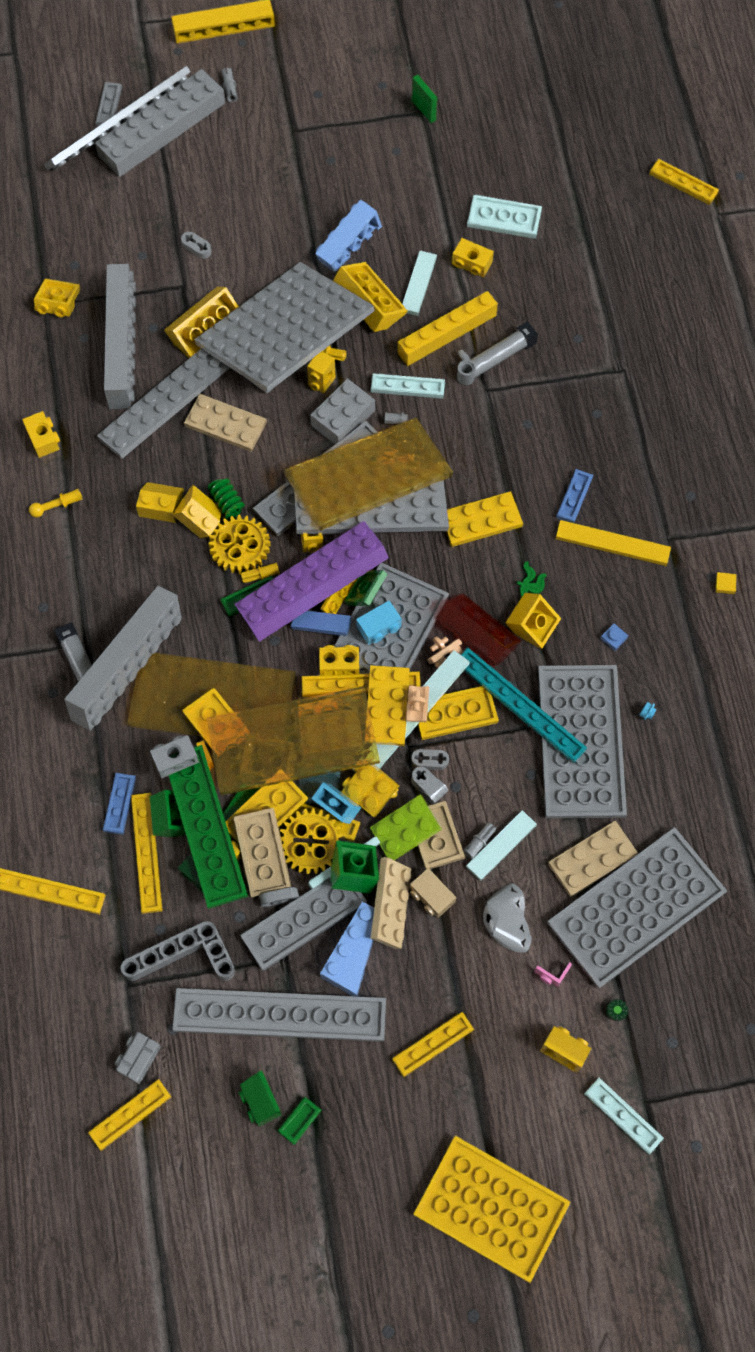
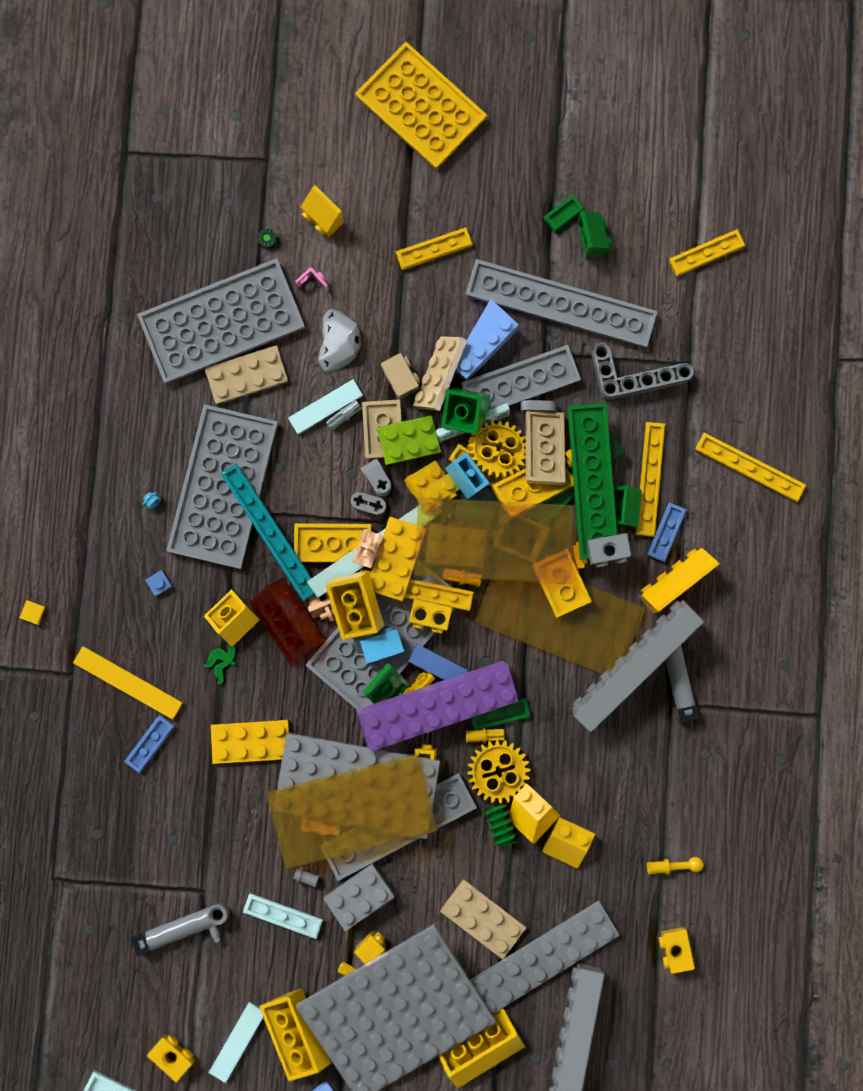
camera: 160 degrees left, 15 degrees up
light grey brick [115,1032,161,1084] -> none
yellow brick [397,291,498,366] -> none
light aqua tile [584,1078,664,1155] -> none
none -> yellow brick [325,571,384,640]
none -> yellow slope [639,548,719,614]

